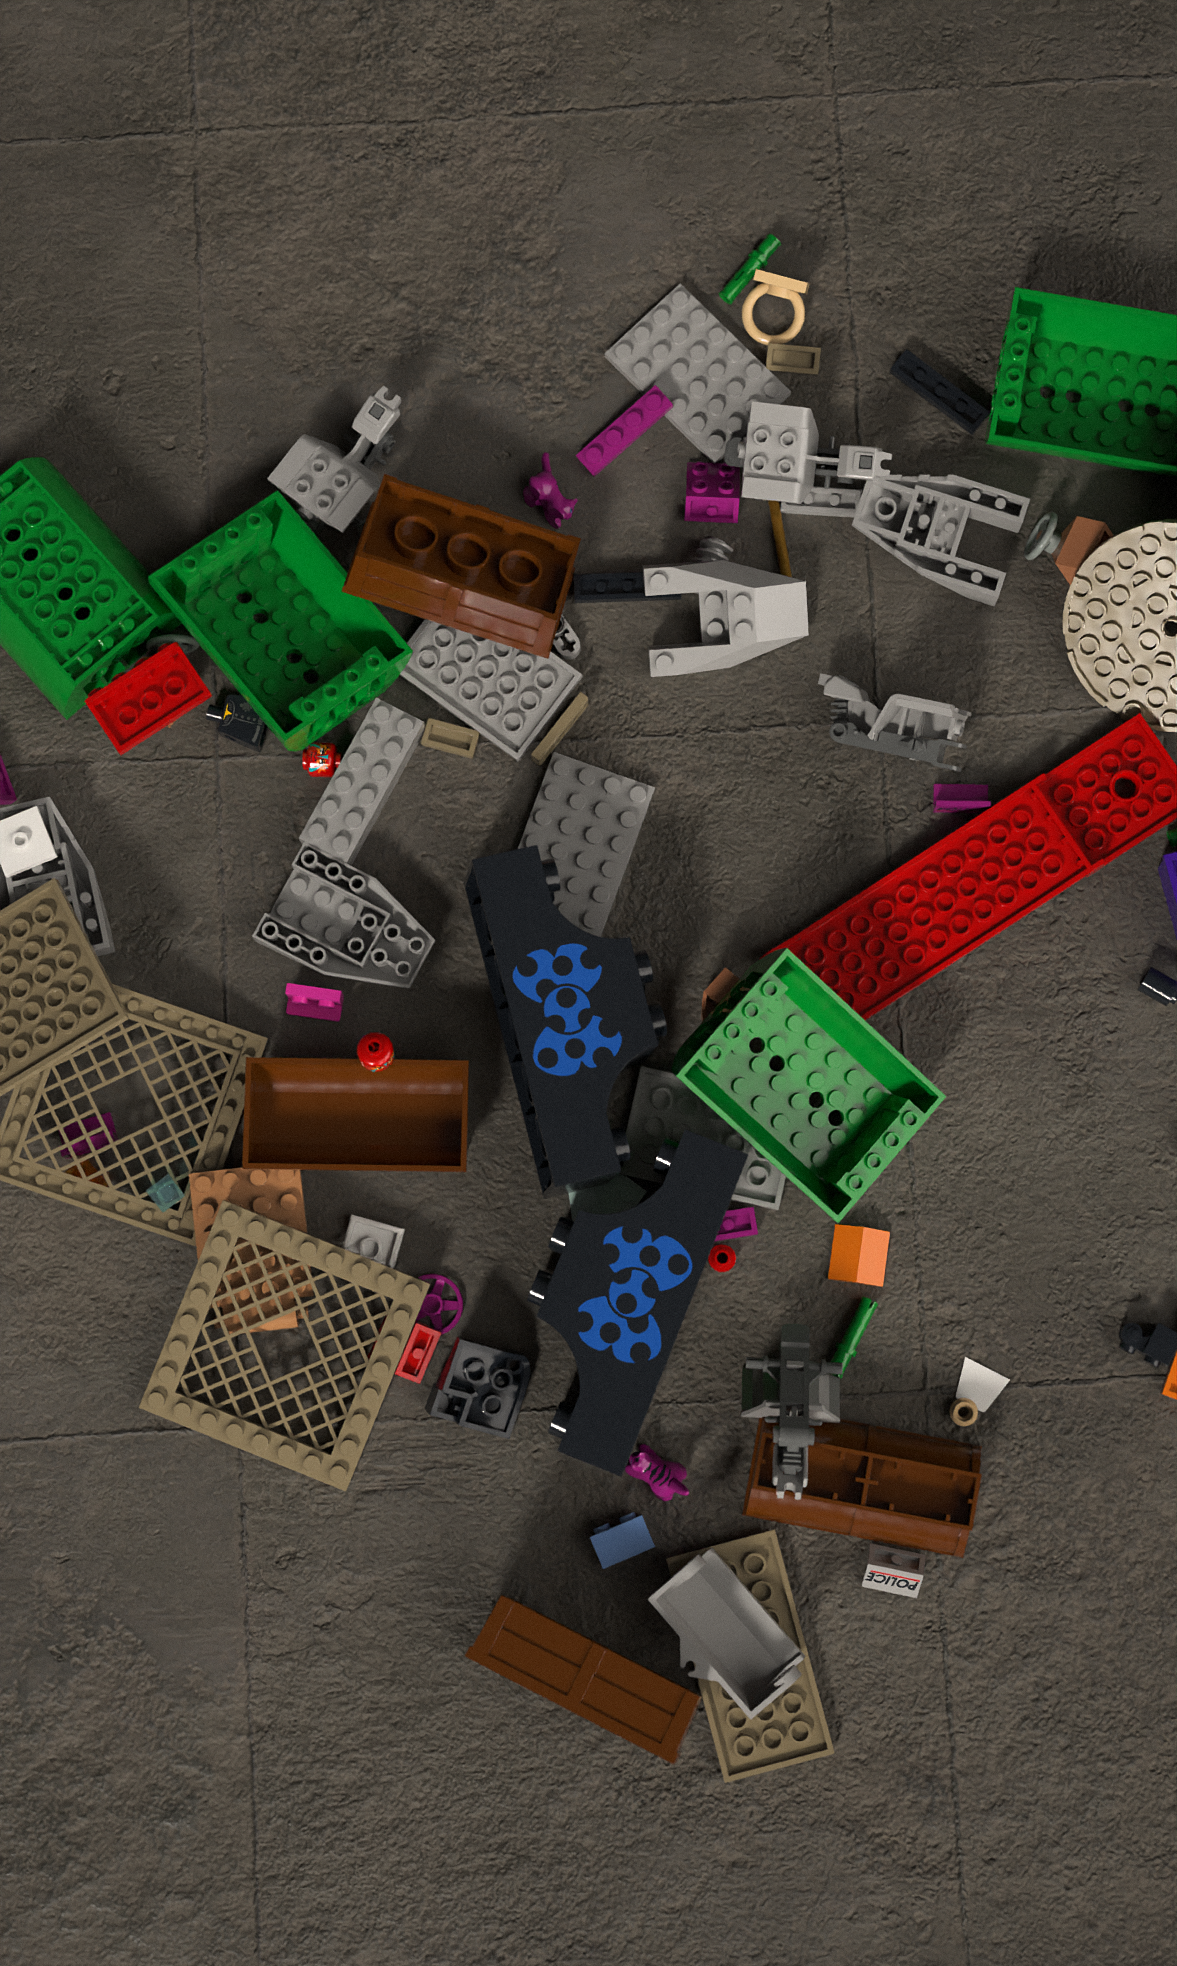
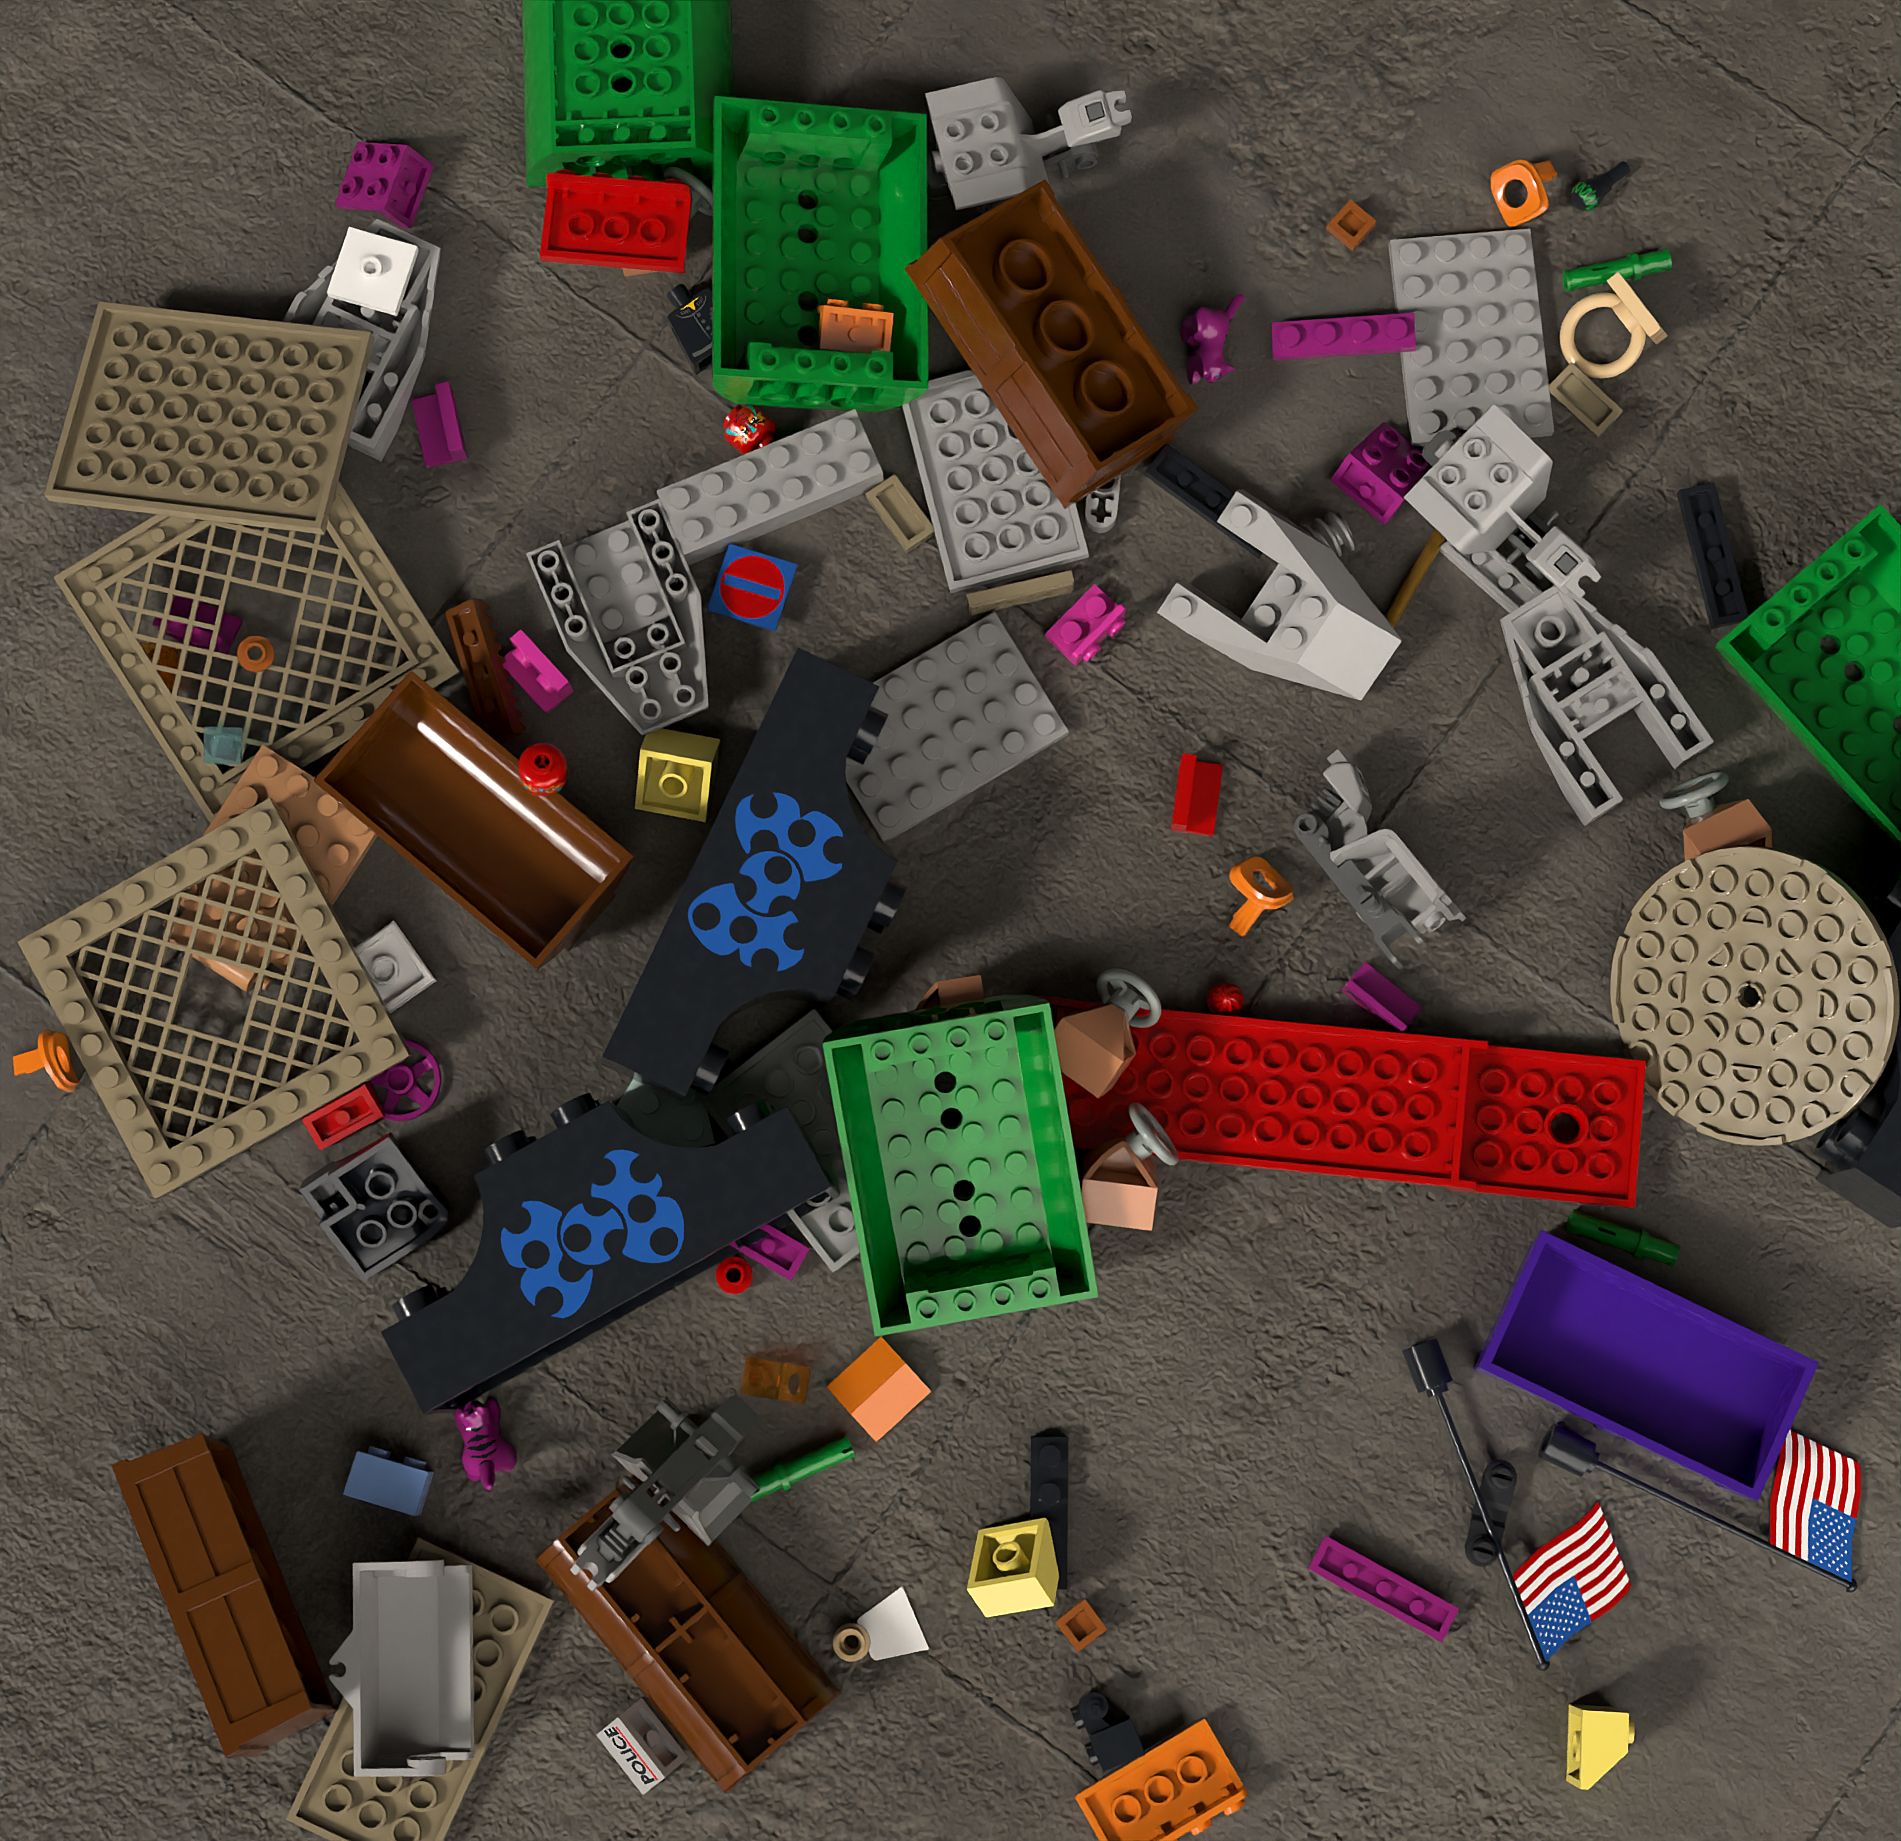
camera: 35 degrees right, 0 degrees up
none -> orange piece [13,1030,80,1092]
none -> dark orange plate [237,636,275,672]
none -> magenta panel [411,381,468,468]
none -> reddish brown gear [445,598,526,744]
none -> light yellow slope [635,728,720,822]
none -> piece [707,544,797,632]
none -> clear orange bracket [741,1357,811,1404]
none -> orange bracket [817,299,894,354]
none -> light yellow slope [967,1518,1059,1617]
none -> black plate [1030,1437,1068,1590]
none -> dark pink bracket [1045,584,1127,666]
none -> nougat piece [1054,968,1161,1098]
none -> dark orange plate [1055,1598,1108,1652]
none -> nougat piece [1080,1103,1179,1231]
none -> red panel [1170,753,1223,836]
none -> red plate [1207,982,1244,1016]
none -> orange piece [1228,856,1294,937]
none -> dark orange plate [1326,199,1377,251]
none -> orange piece [1490,159,1557,226]
none -> black piece [1571,161,1630,212]

